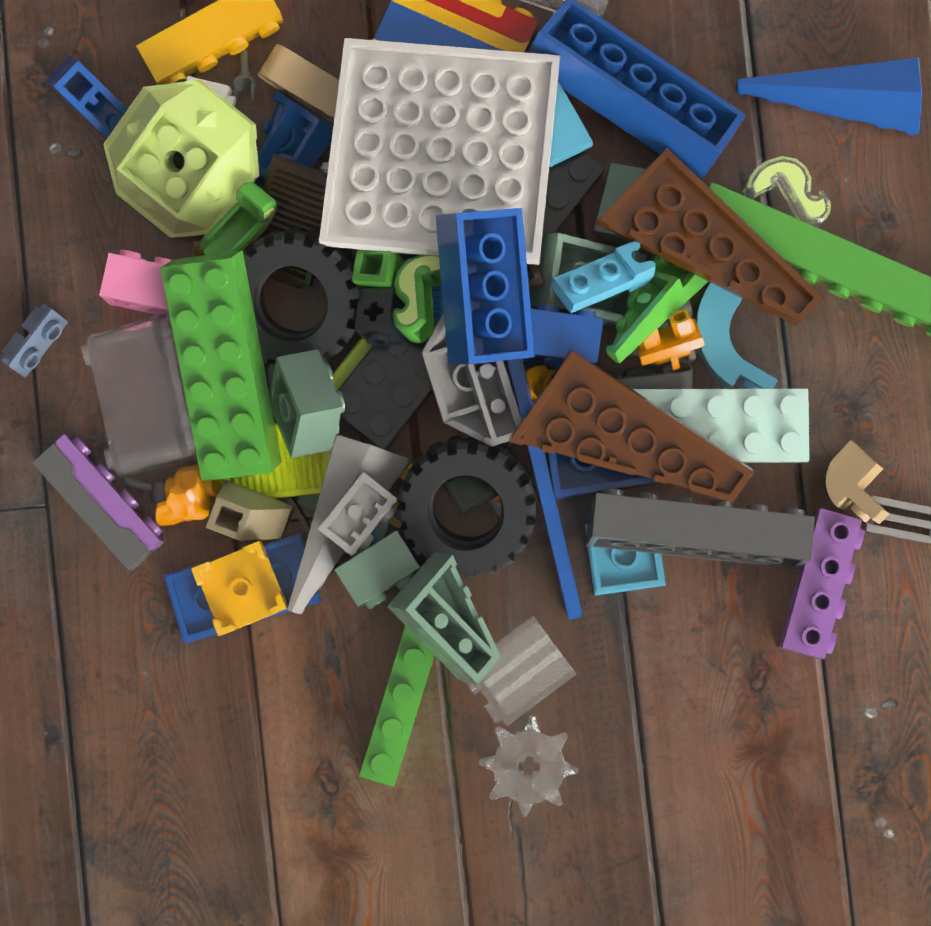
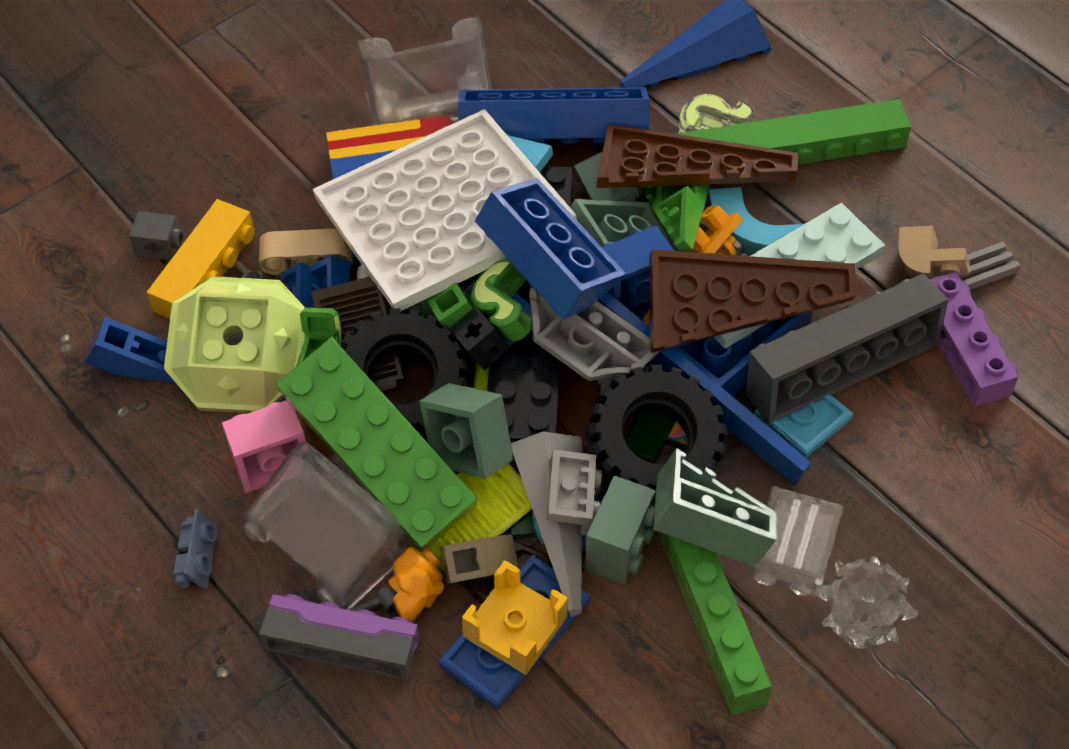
camera: 30 degrees left, 30 degrees down
medium azure plate [551,241,655,313] -> none

